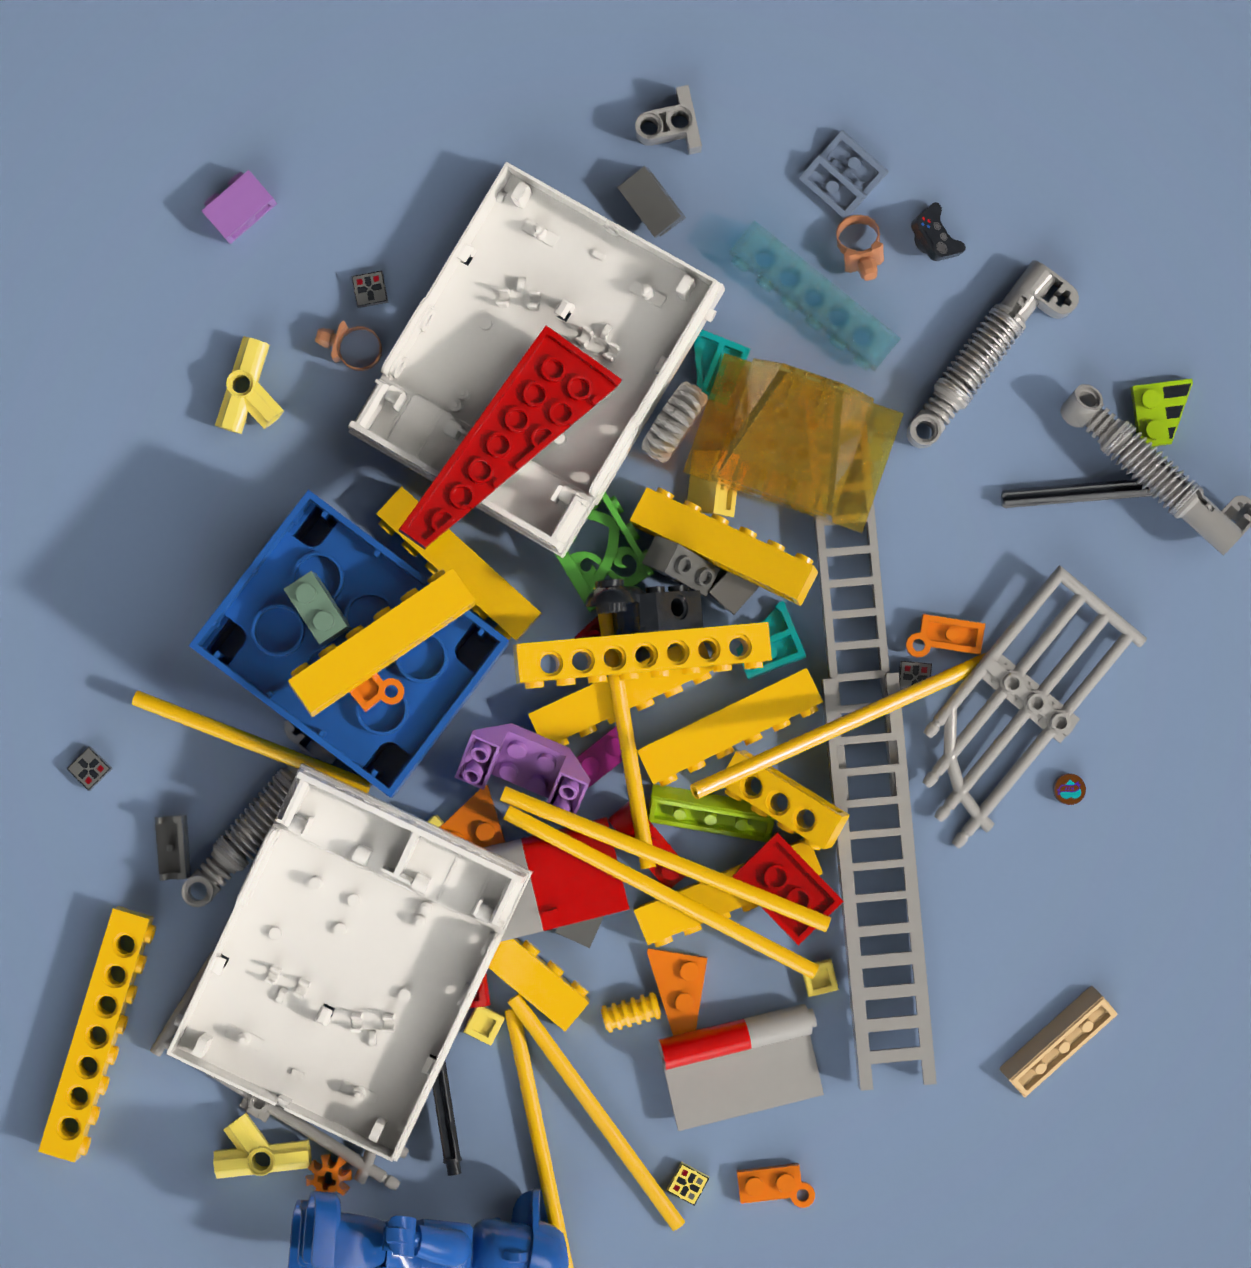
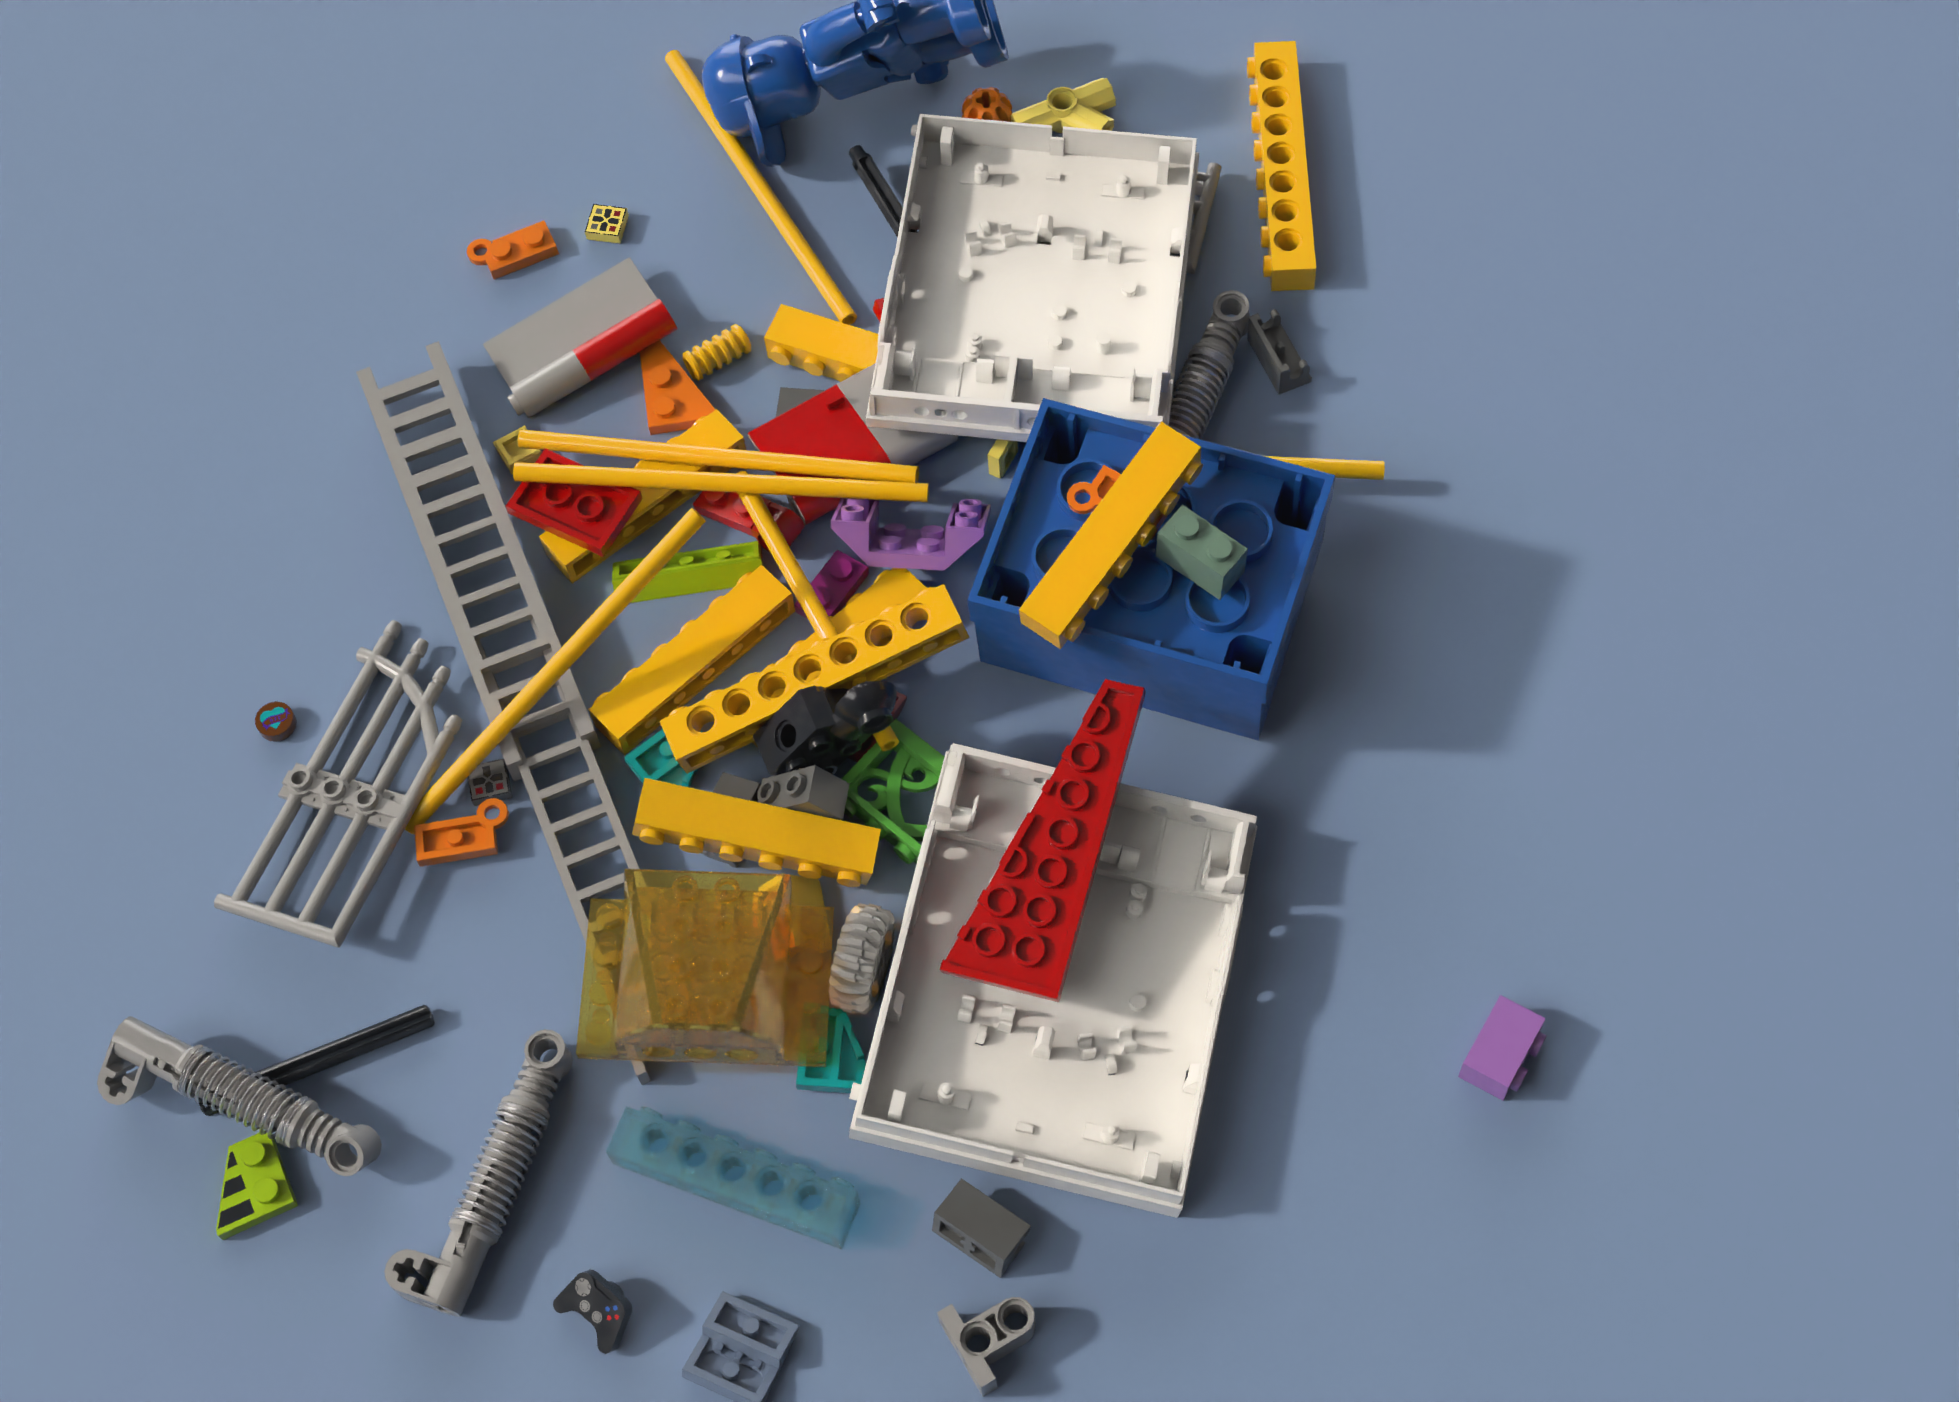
camera: 170 degrees right, 25 degrees down
tile [67,746,113,791] -> none
light yellow piece [215,336,284,434] -> none
nougat piece [315,320,382,371] -> none
tile [351,270,389,308] -> none
yellow brick [376,486,542,641] -> none
orange wing [440,785,506,848] -> none
light yellow tile [463,1007,505,1046] -> none
yellow piece [507,993,685,1231] -> none
yellow brick [724,750,850,851] -> none
nougat piece [836,215,884,281] -> none
tan slope [1000,986,1118,1098] -> none

